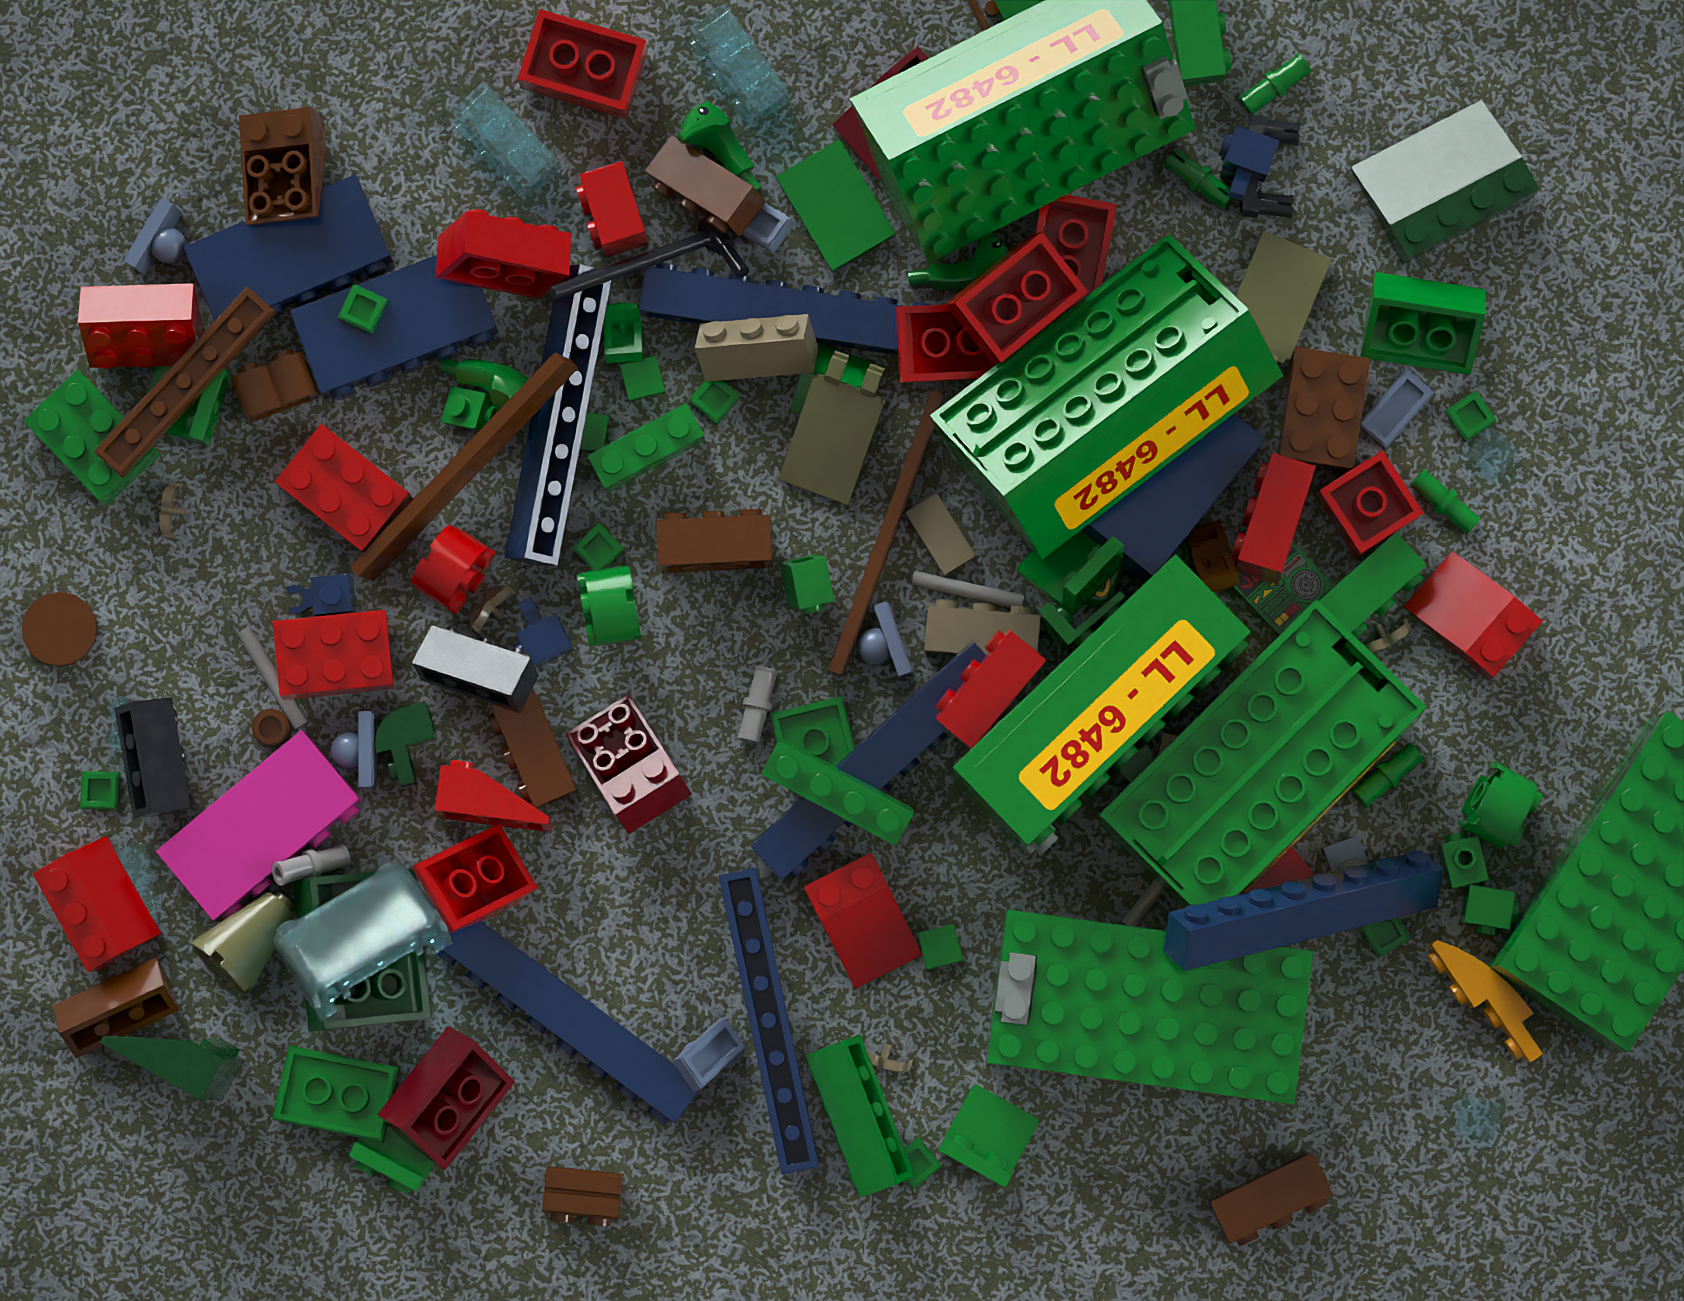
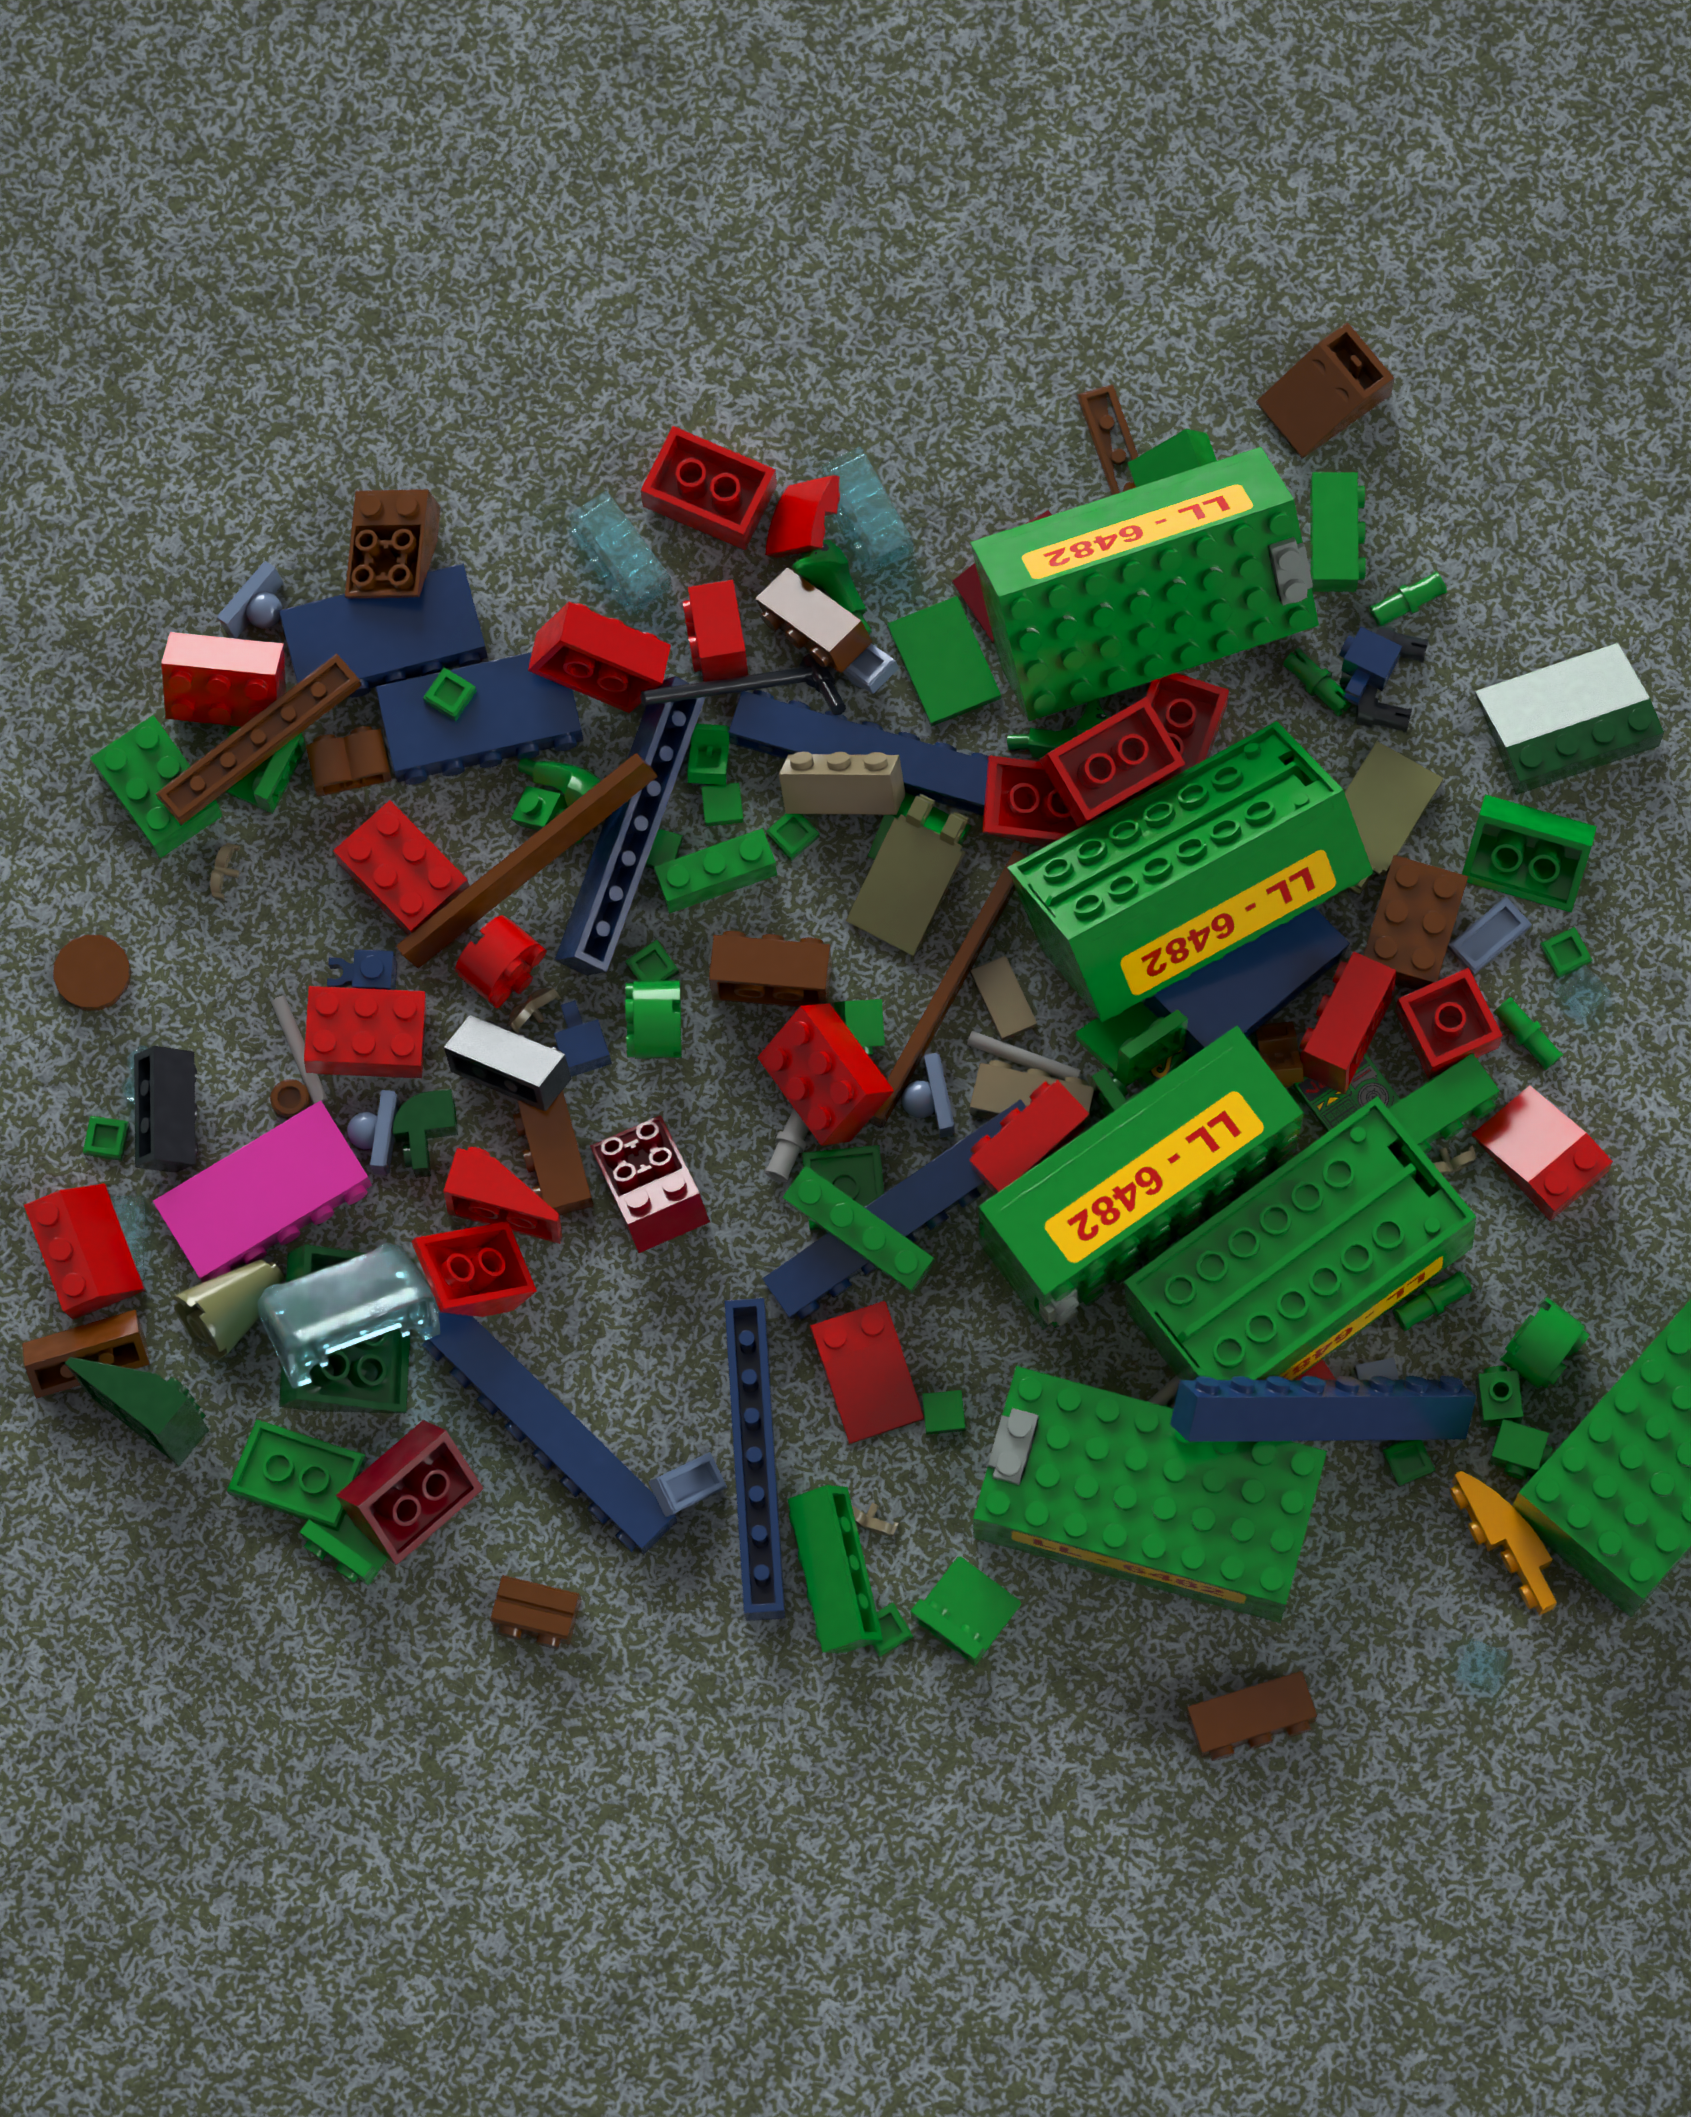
camera: 10 degrees right, 10 degrees down
light grey pin [272,844,350,886] -> none
none -> red brick [757,1003,894,1146]
none -> red slope [765,475,840,558]

